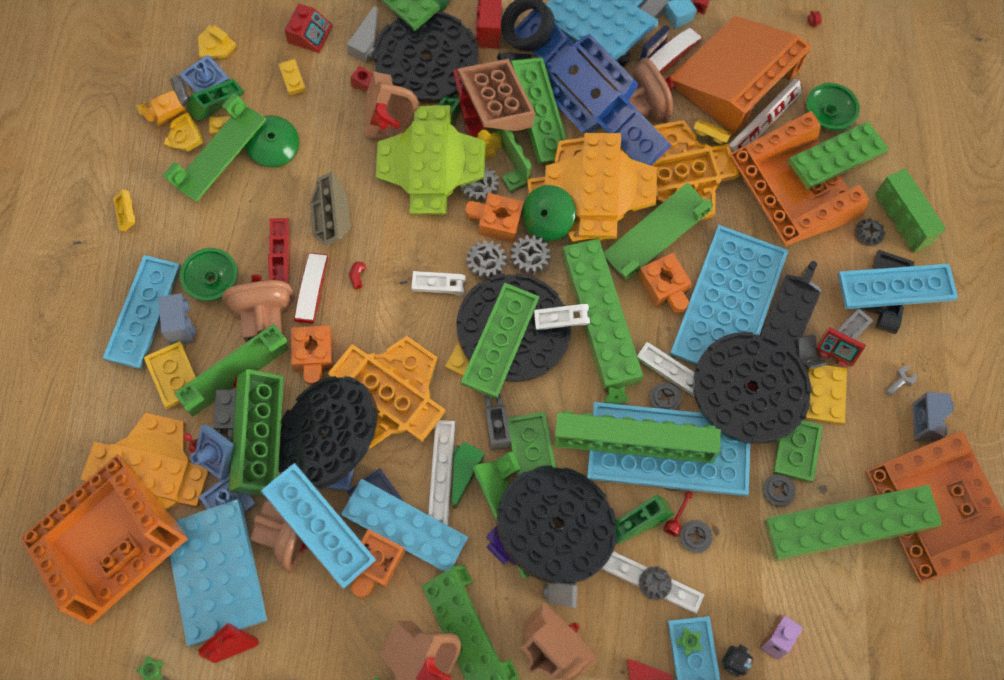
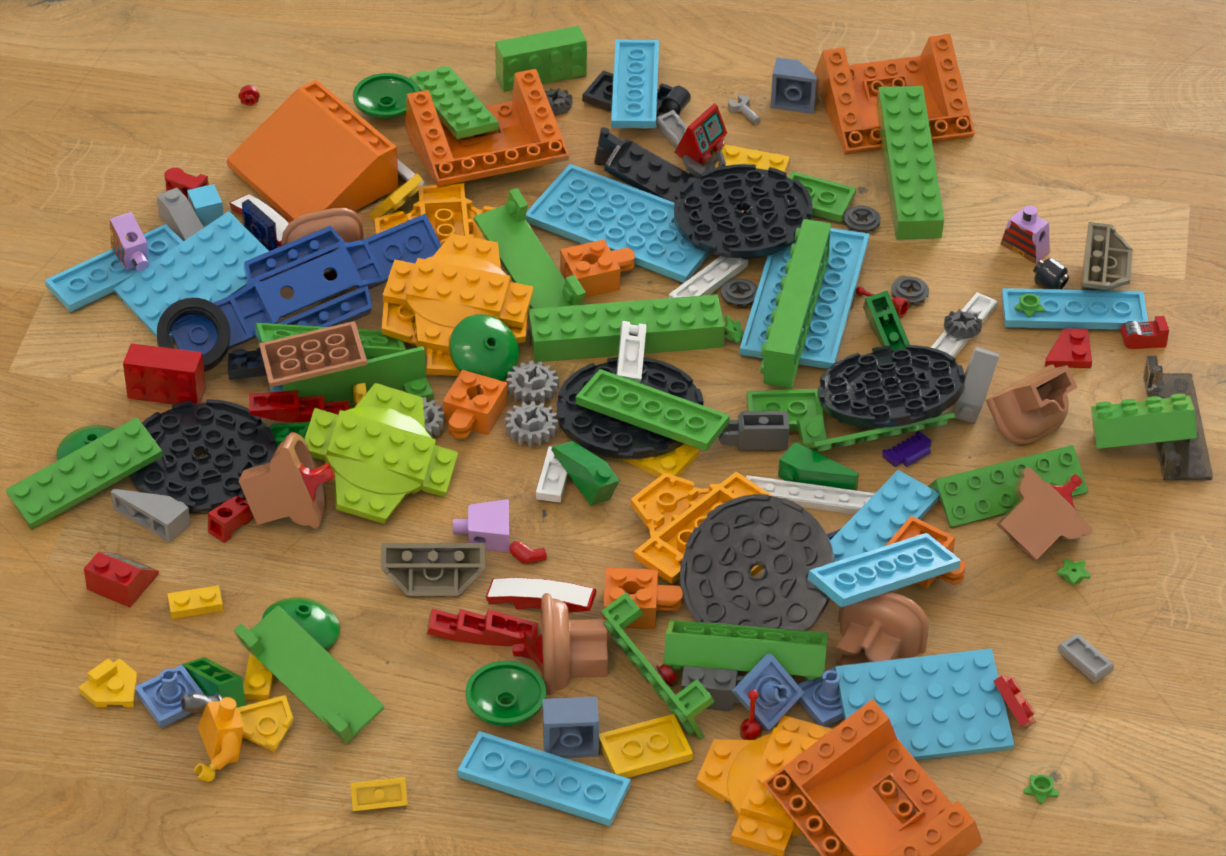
camera: 80 degrees left, 25 degrees down
none -> lavender torso [453,499,510,552]
none -> green slope [551,441,620,506]

